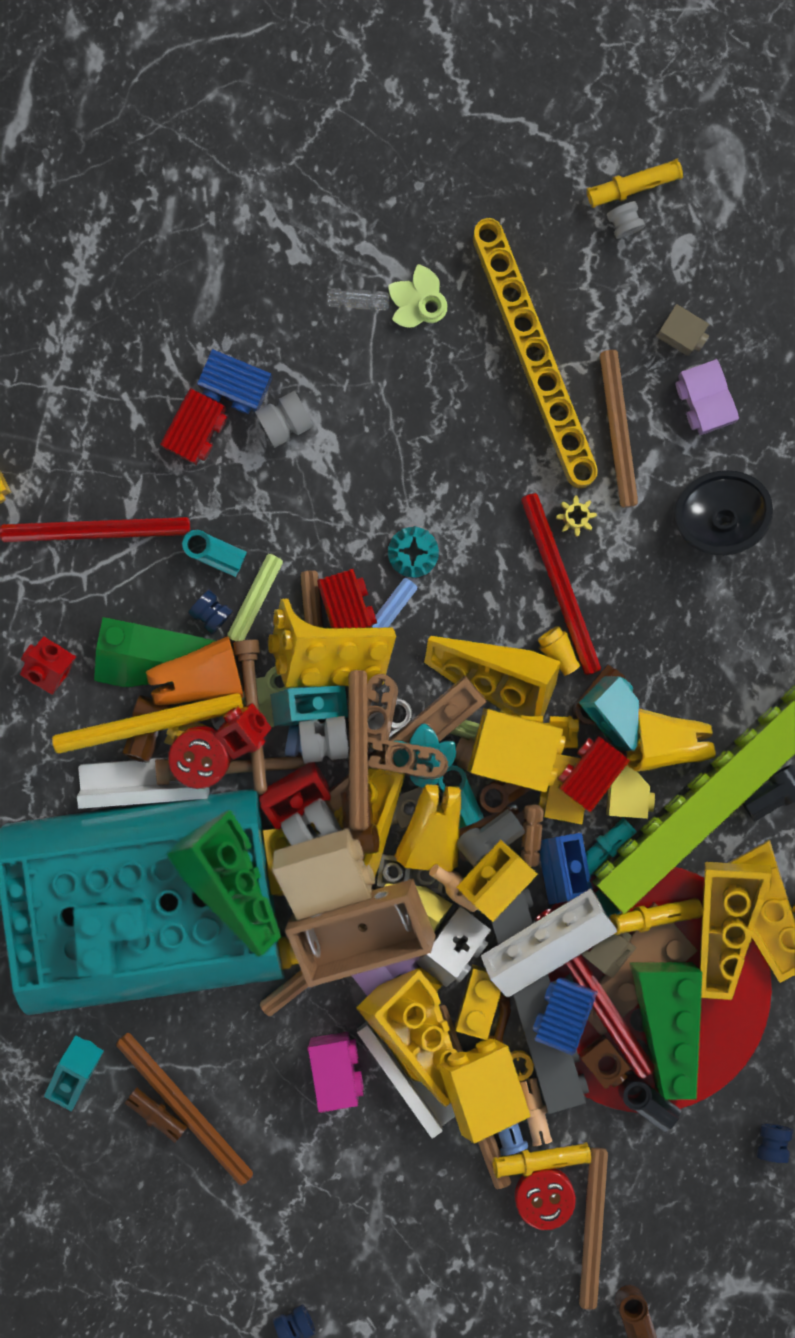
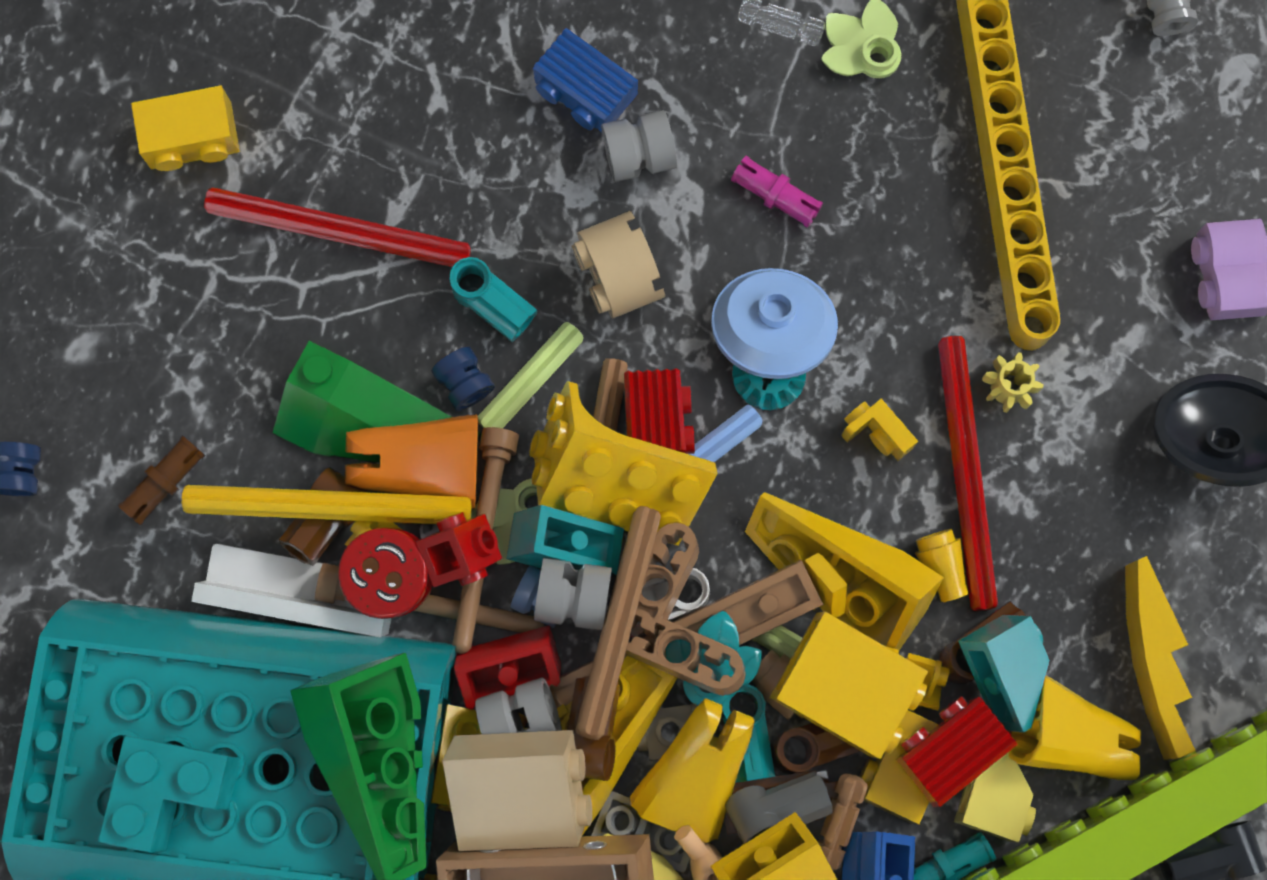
camera: 15 degrees right, 10 degrees down
red brick [20,636,76,695] -> none
red brick [160,388,228,465] -> none
medium nougat axle [600,350,638,507] -> none
dark tan brick [656,304,709,356] -> none
none -> reddish brown pin [118,435,206,525]
none -> tan brick [571,211,665,319]
none -> light blue piece [711,268,838,379]
none -> dark pink pin [731,155,823,228]
none -> yellow tile [805,553,847,618]
none -> yellow bracket [841,398,918,461]
none -> yellow slope [1125,556,1196,760]

